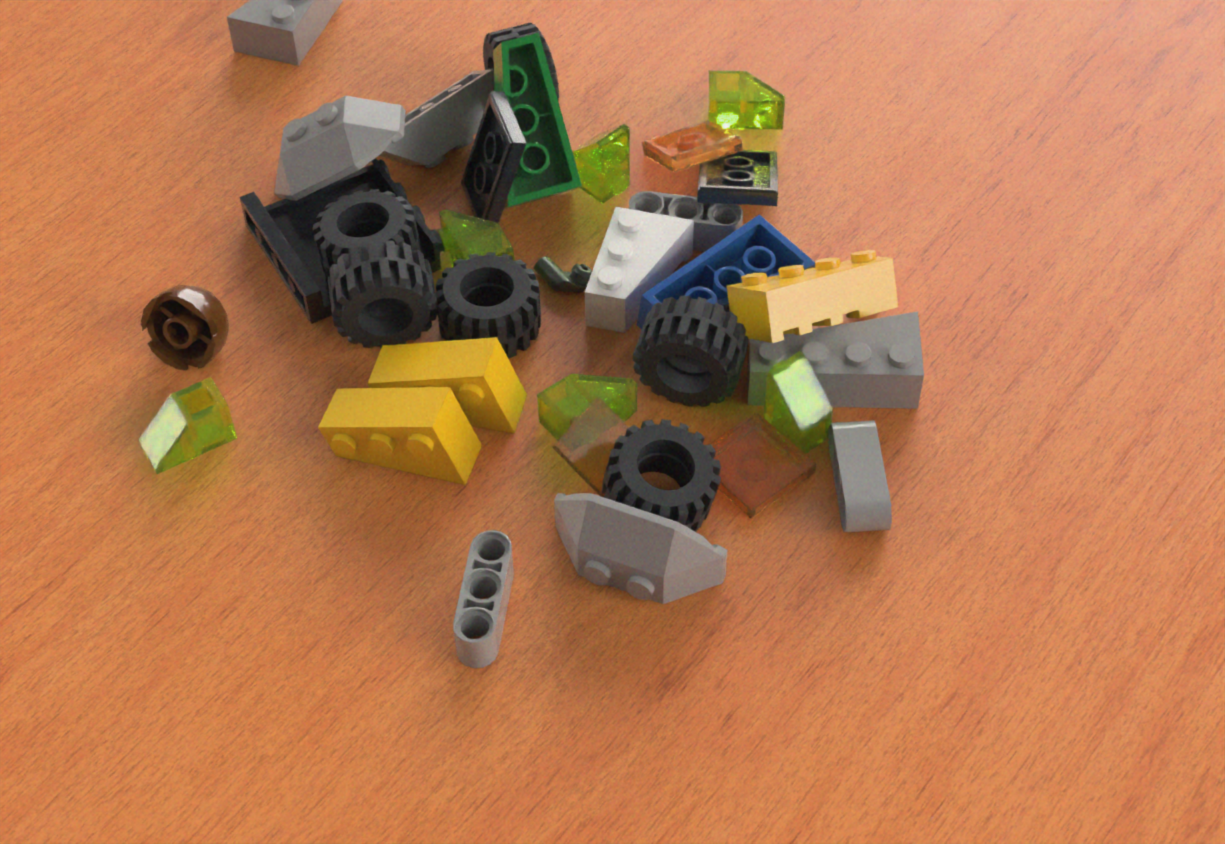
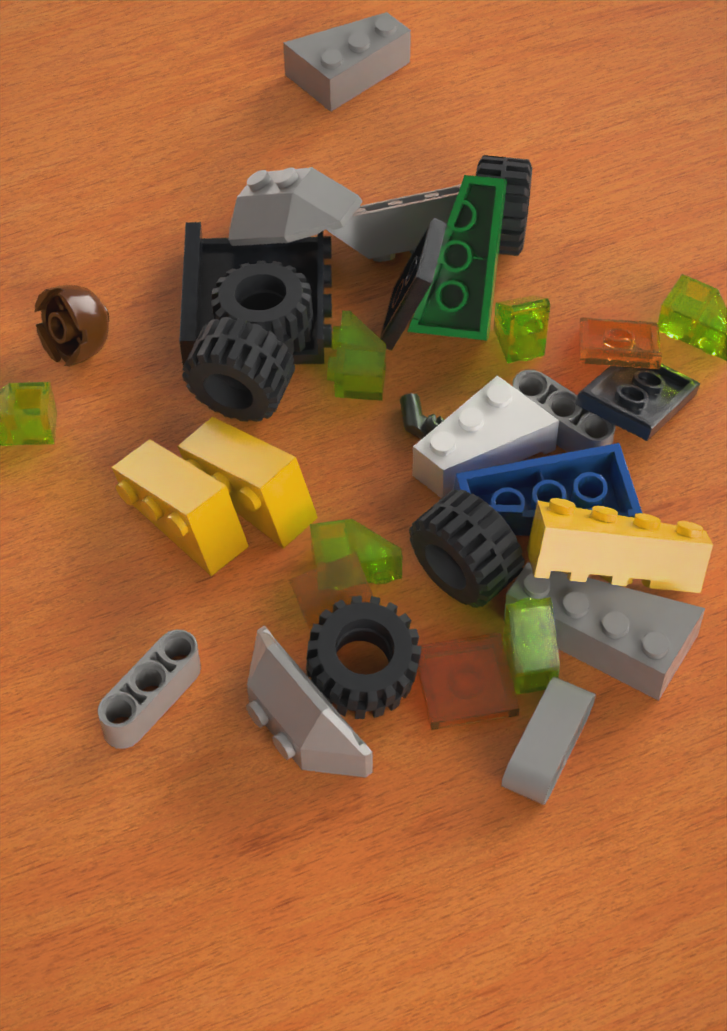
camera: 30 degrees right, 5 degrees up
black tyre [435,252,541,358] -> none

